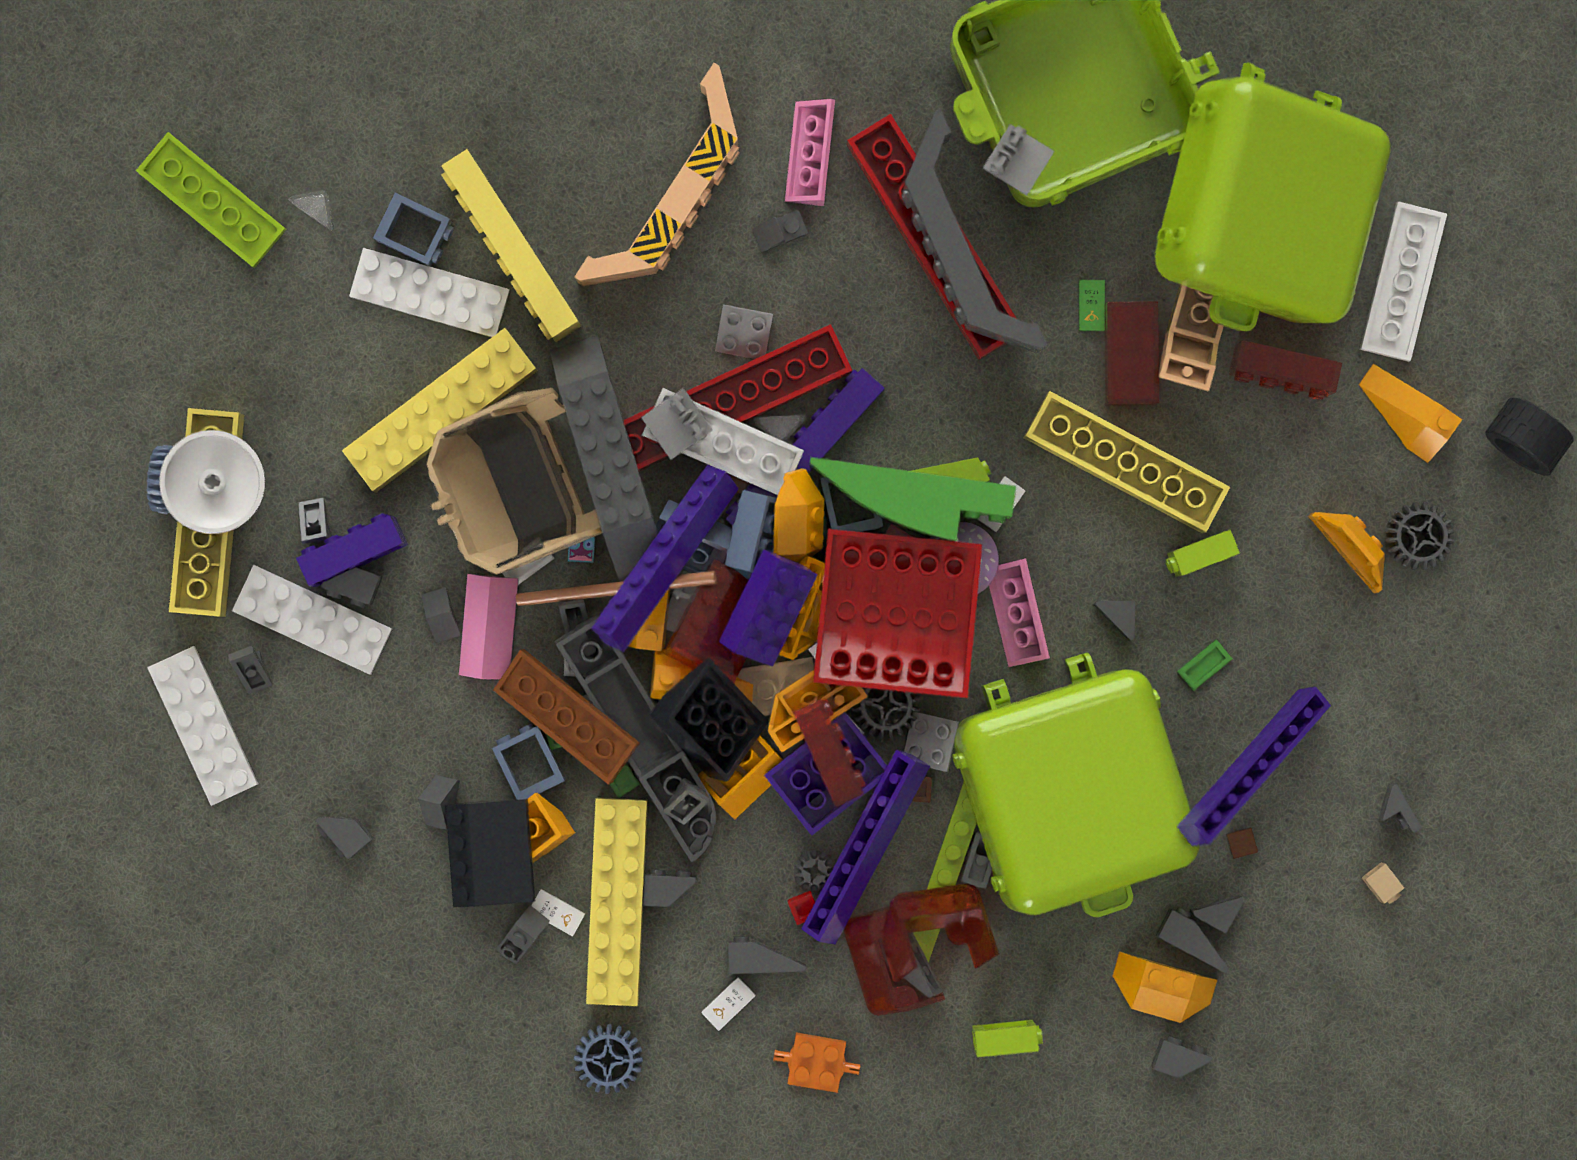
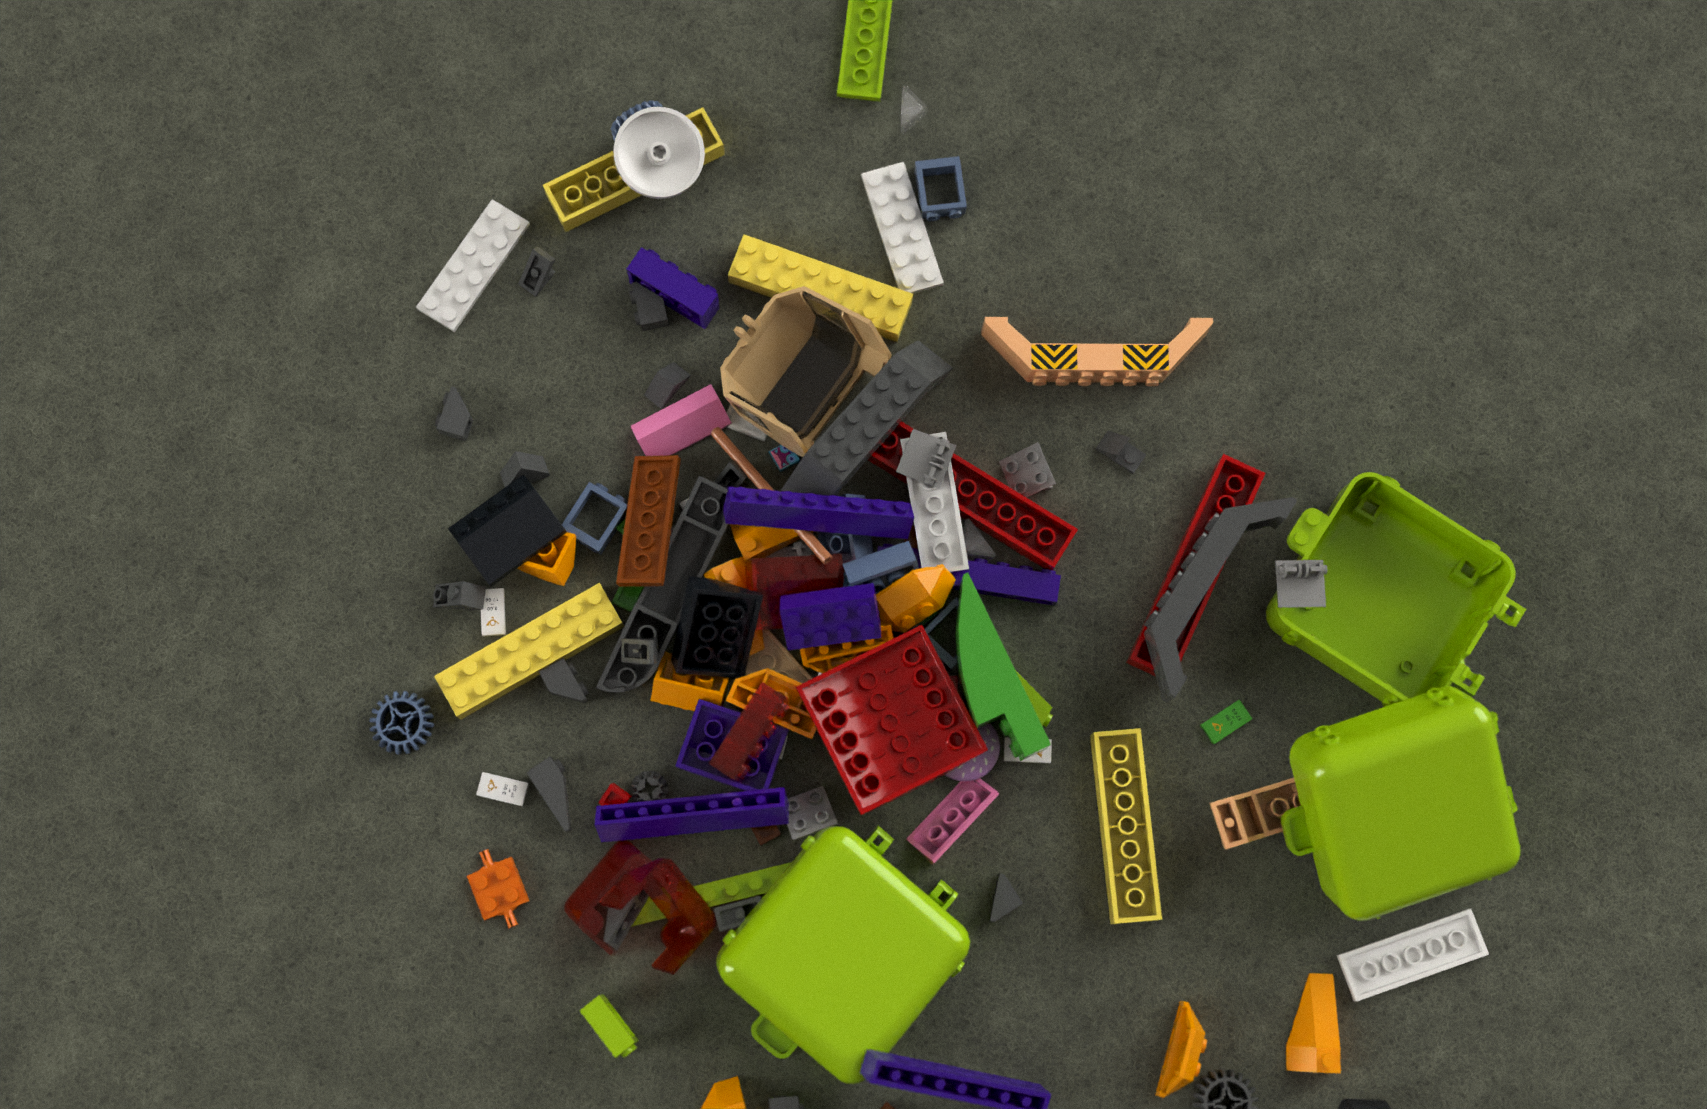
camera: 55 degrees right, 10 degrees down
white plate [232,565,392,675] -> none
slope [298,498,332,544] -> none
light yellow brick [441,149,581,342] -> none
bright pink slope [785,99,835,206] -> none
dark grey gear [852,688,920,738] -> none
clear red brick [1104,301,1159,406] -> none
lime window [1165,530,1240,577] -> none
bright green tile [1177,639,1232,691] -> none
clear red brick [1228,340,1342,400] -> none

